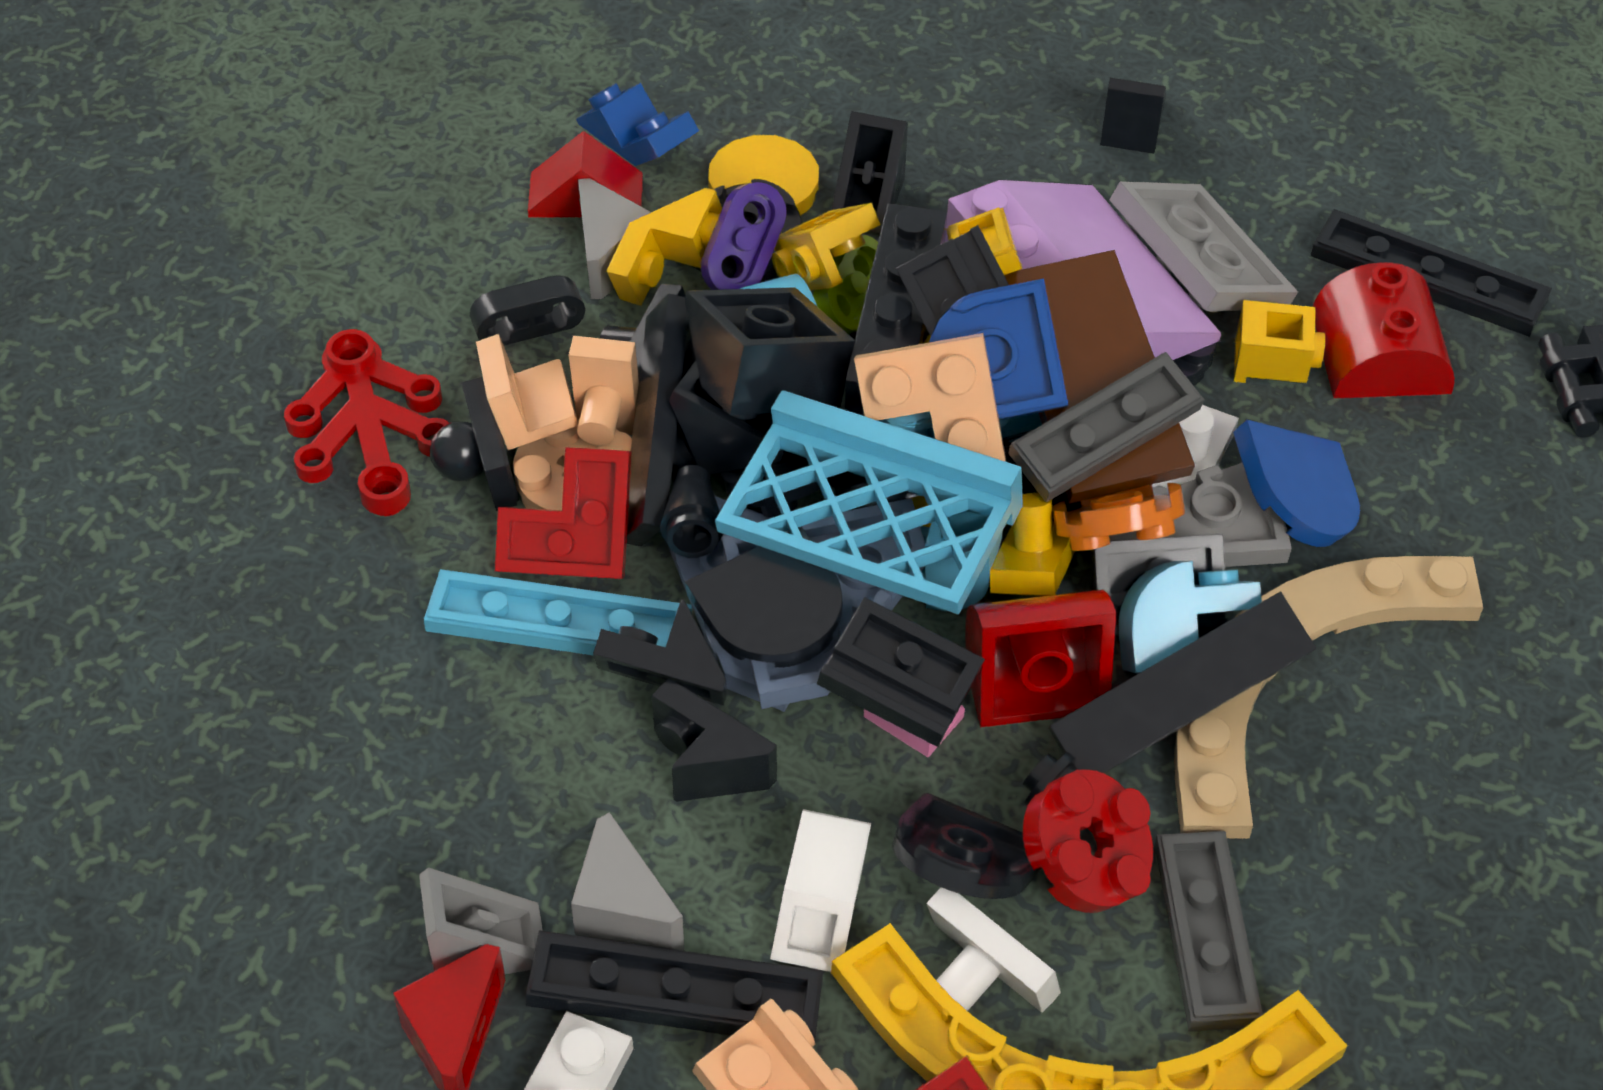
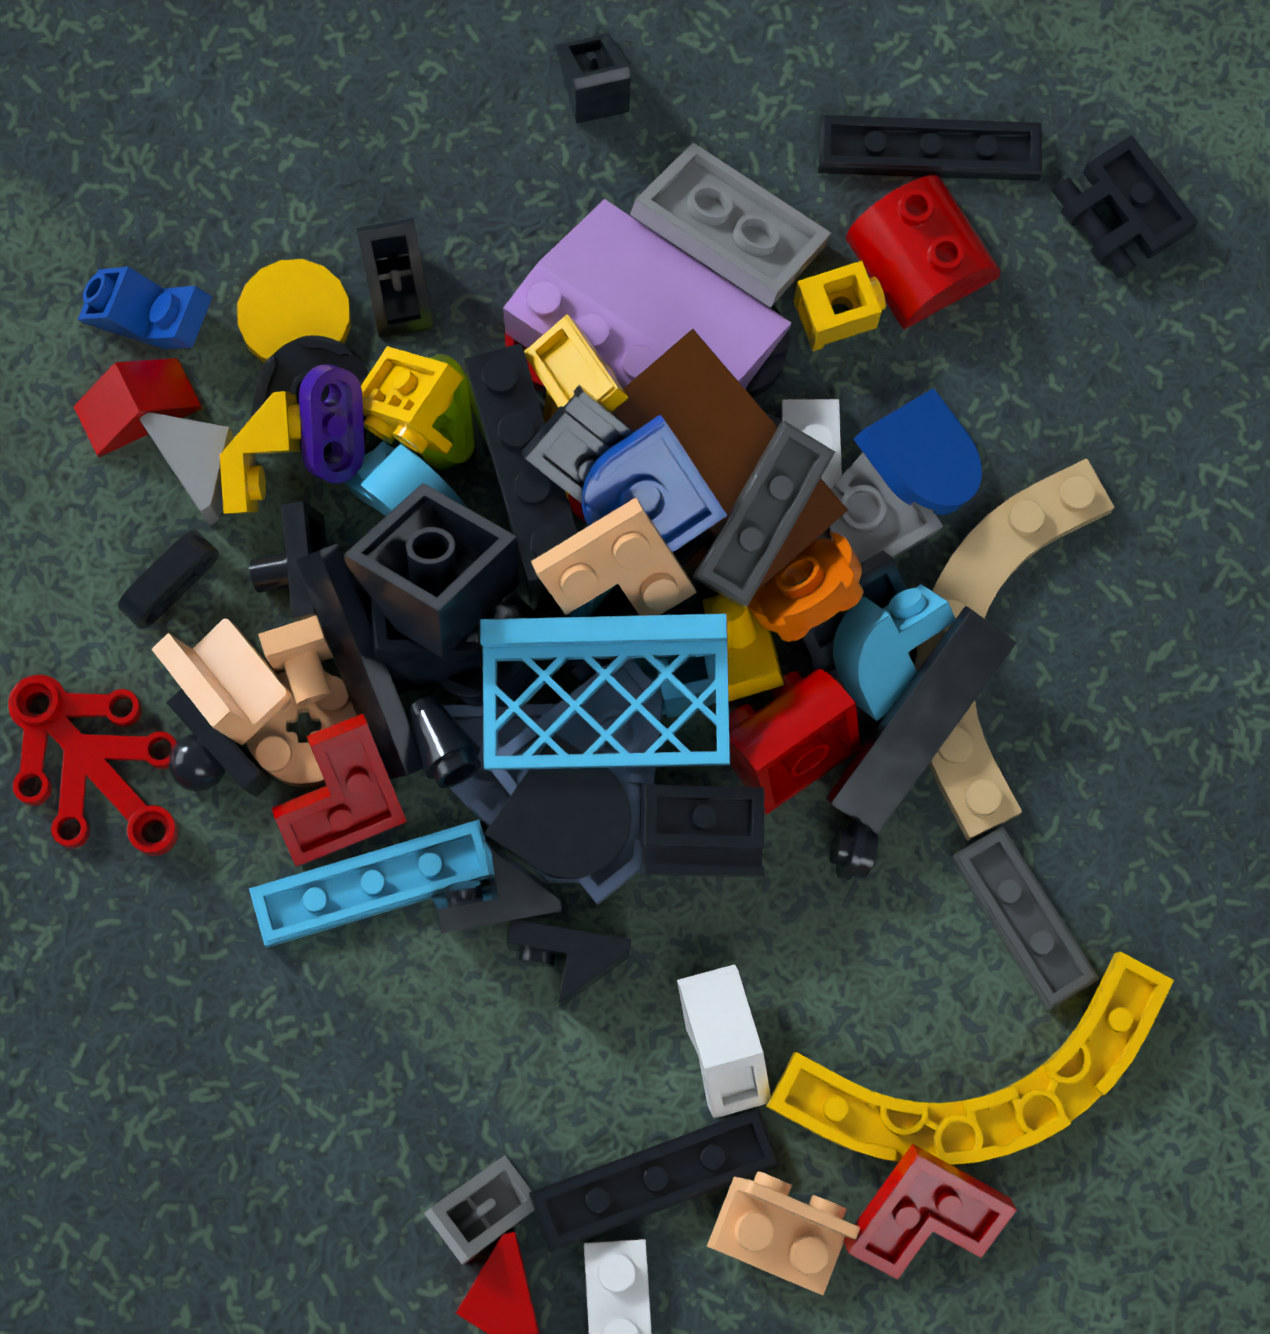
camera: 30 degrees left, 25 degrees up
light grey slope [571,812,684,951] -> none
black tile [892,793,1042,899] -> none
white tile [926,887,1061,1013] -> none
red plate [1023,769,1153,913] -> none

